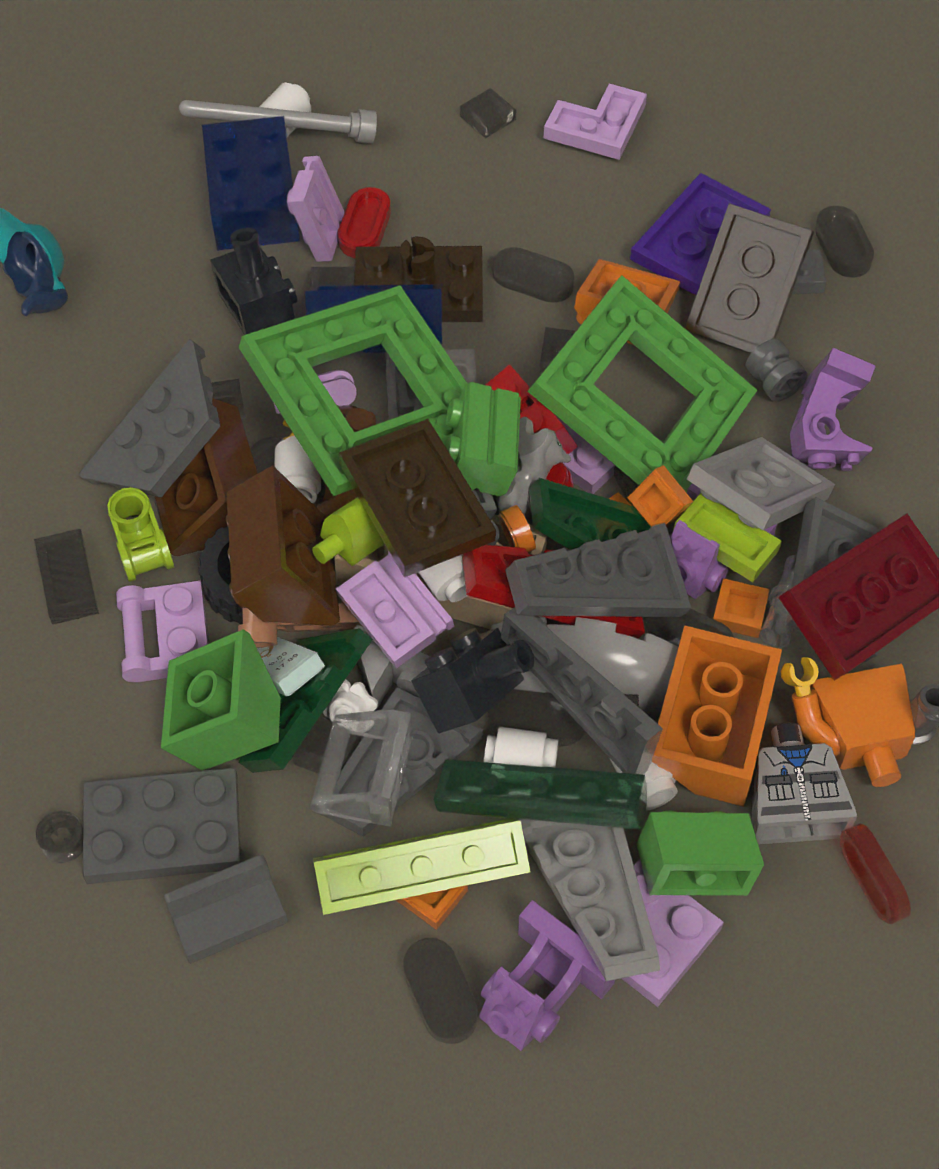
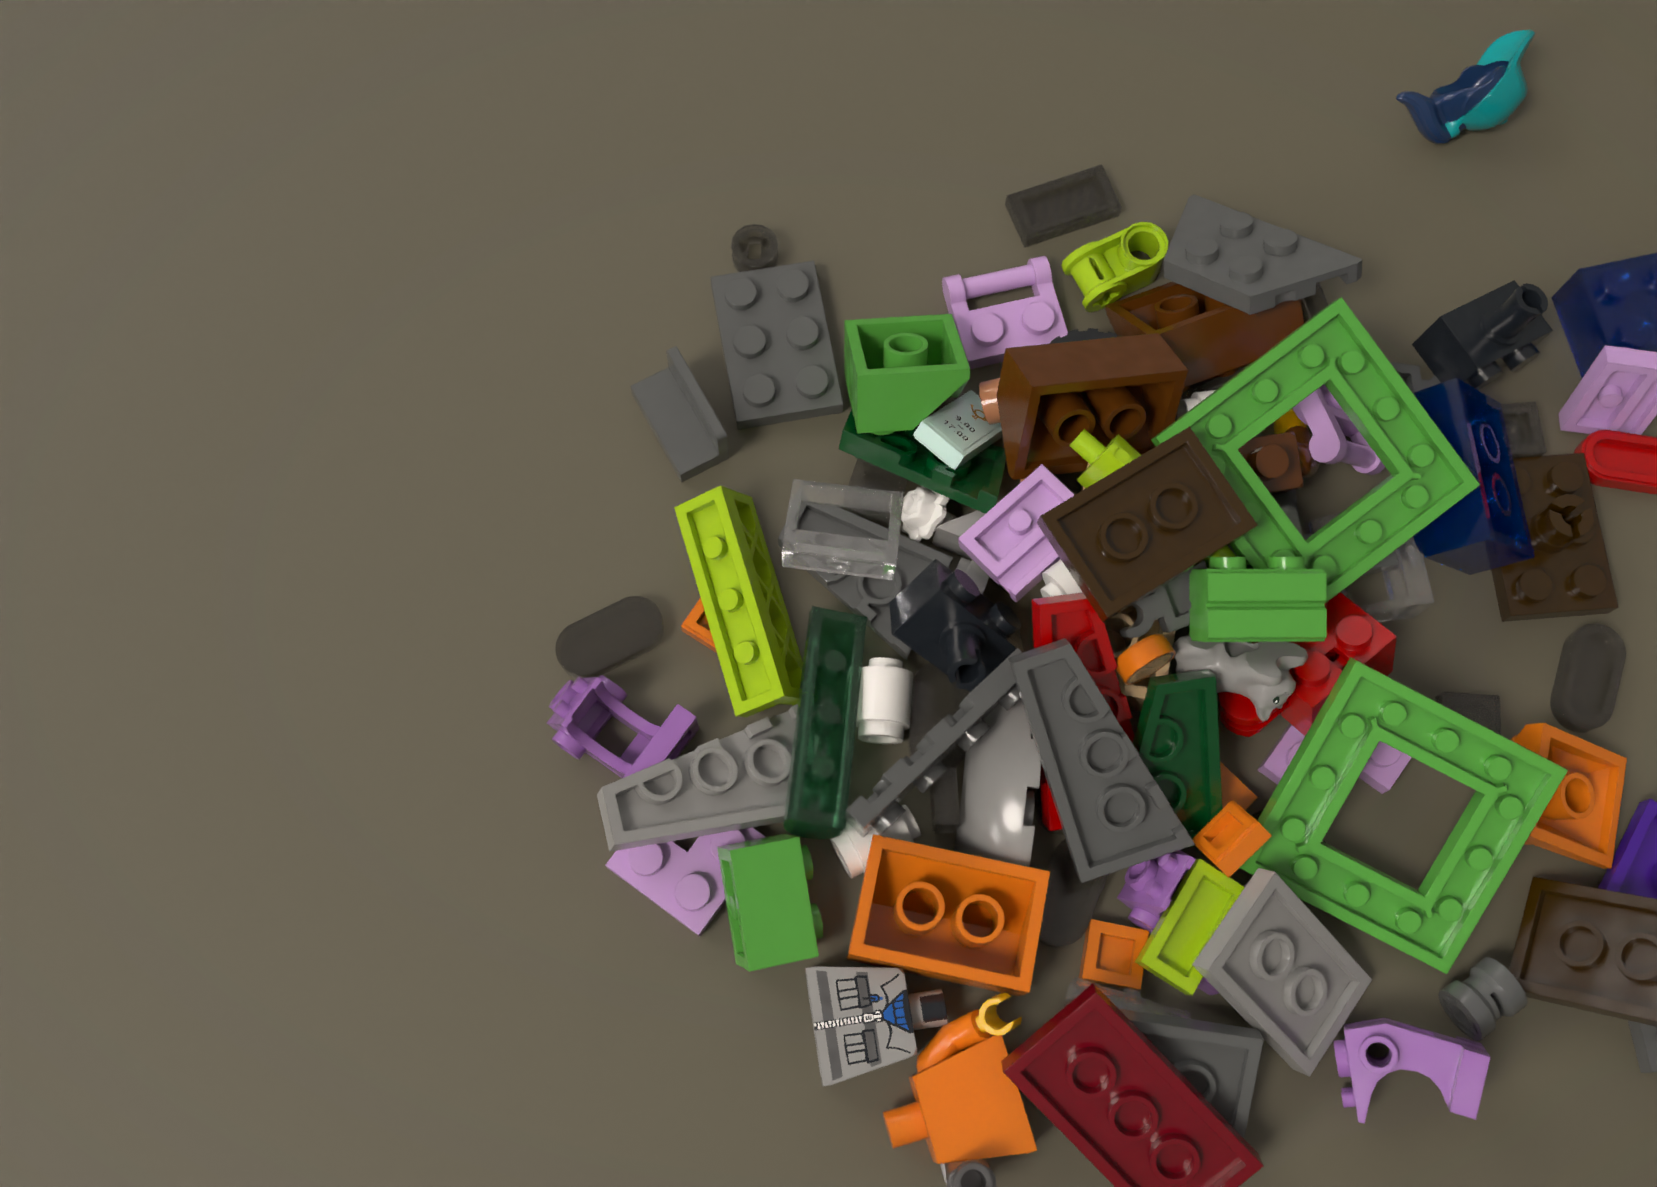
camera: 80 degrees right, 15 degrees up
clear red tile [840,823,911,924] -> none

